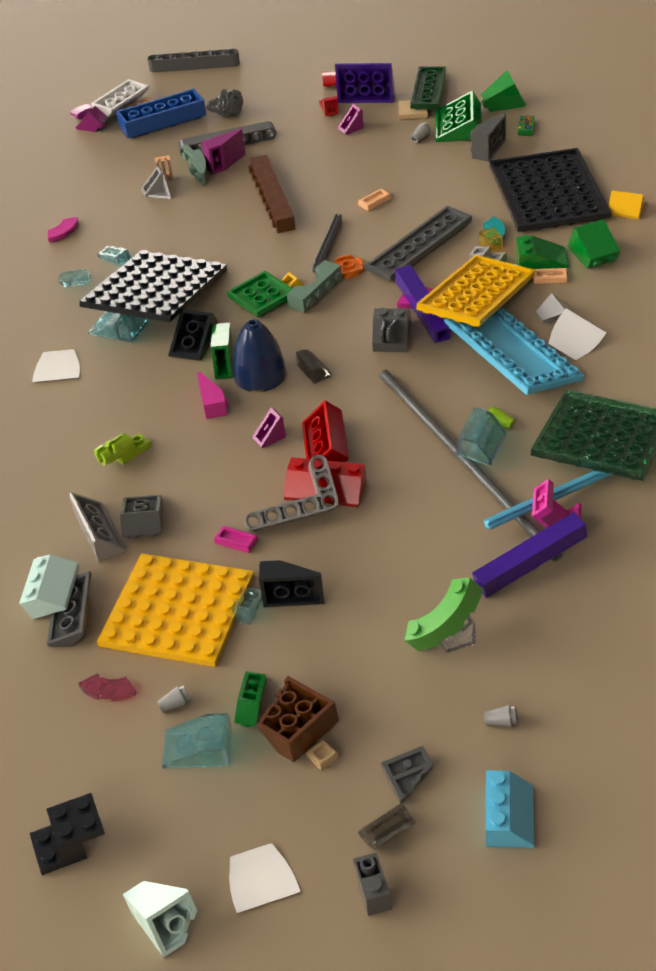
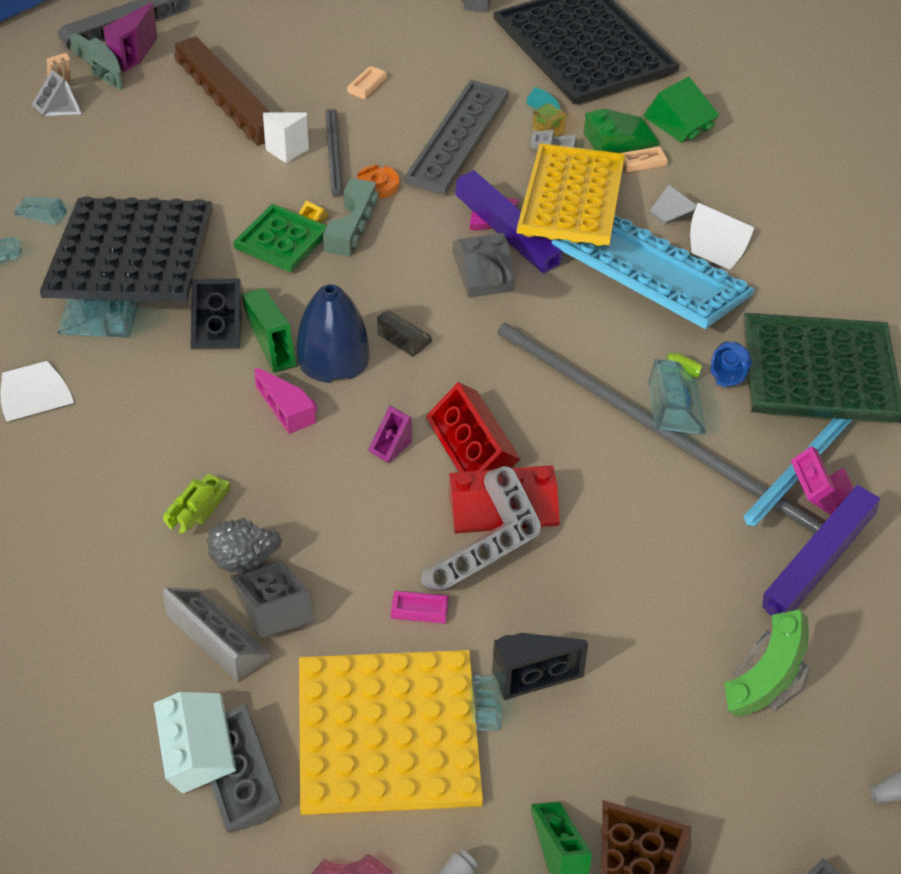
camera: 25 degrees left, 5 degrees up
yellow slope [608,191,645,219] -> none
none -> dark grey piece [206,517,282,573]
none -> white slope [263,113,309,164]
none -> blue hair [711,341,752,388]

